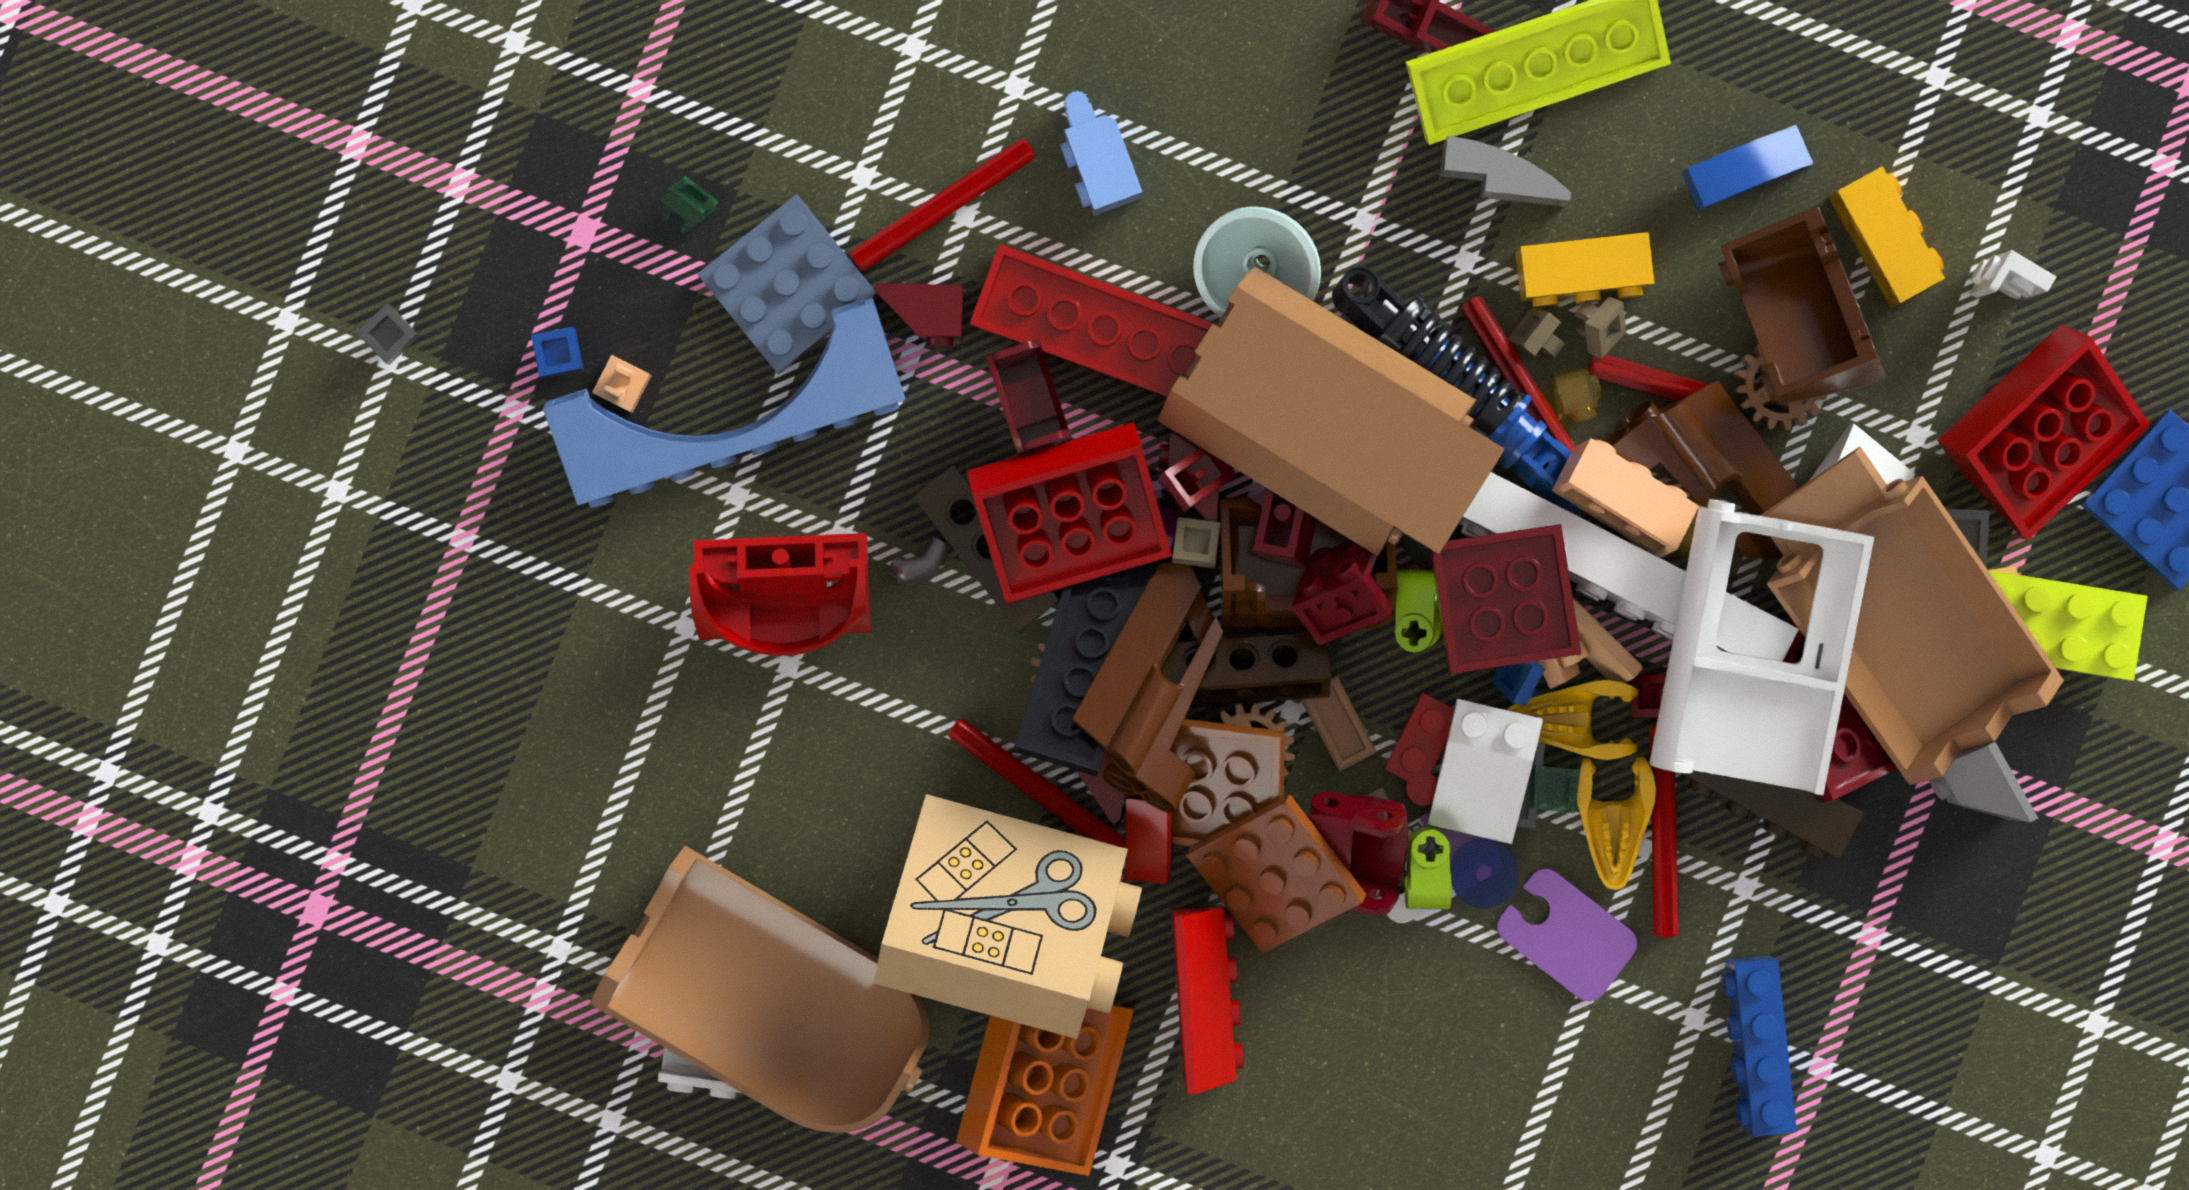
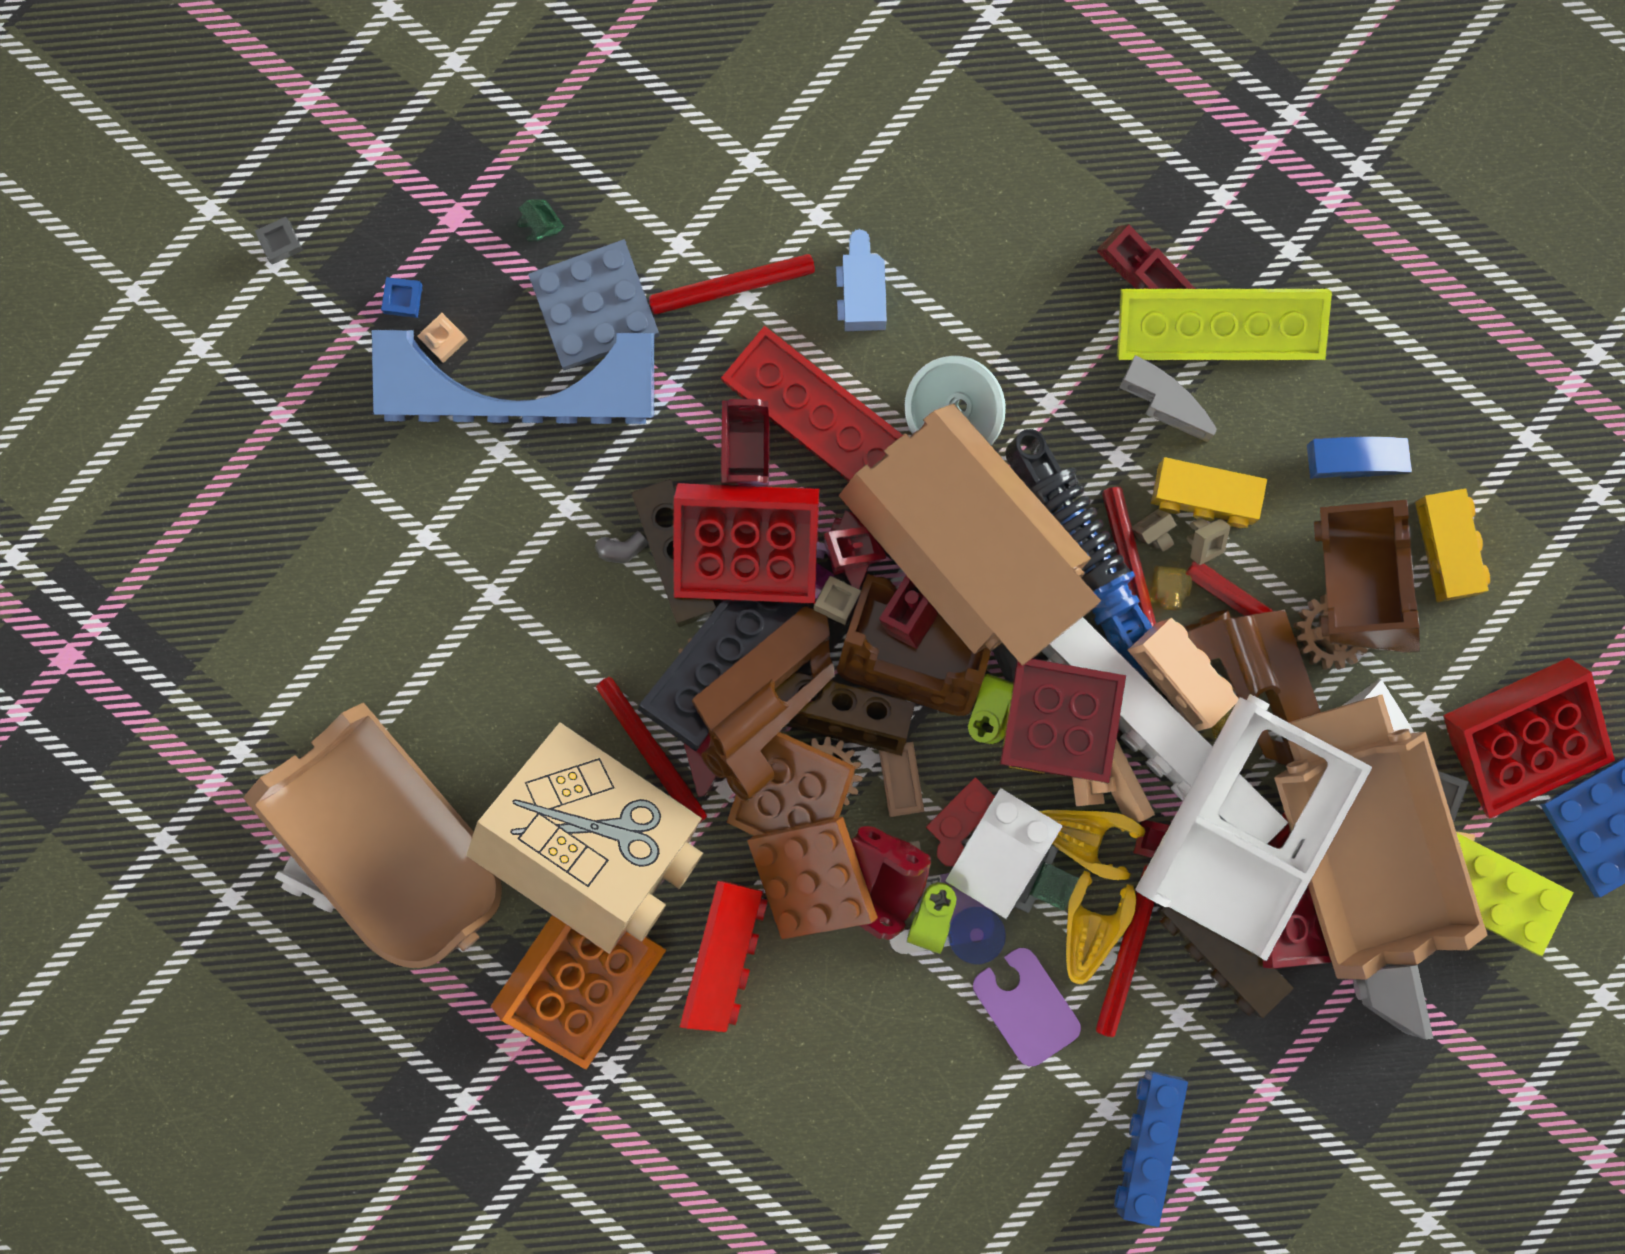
camera: 25 degrees right, 5 degrees down
red piece [689,533,871,656] -> none
dark red slope [876,283,964,348] -> none
red tile [1126,794,1172,884] -> none
dark red bracket [1291,539,1394,645] -> none
blue tile [1491,661,1545,706] -> none
white bracket [1969,250,2057,300] -> none

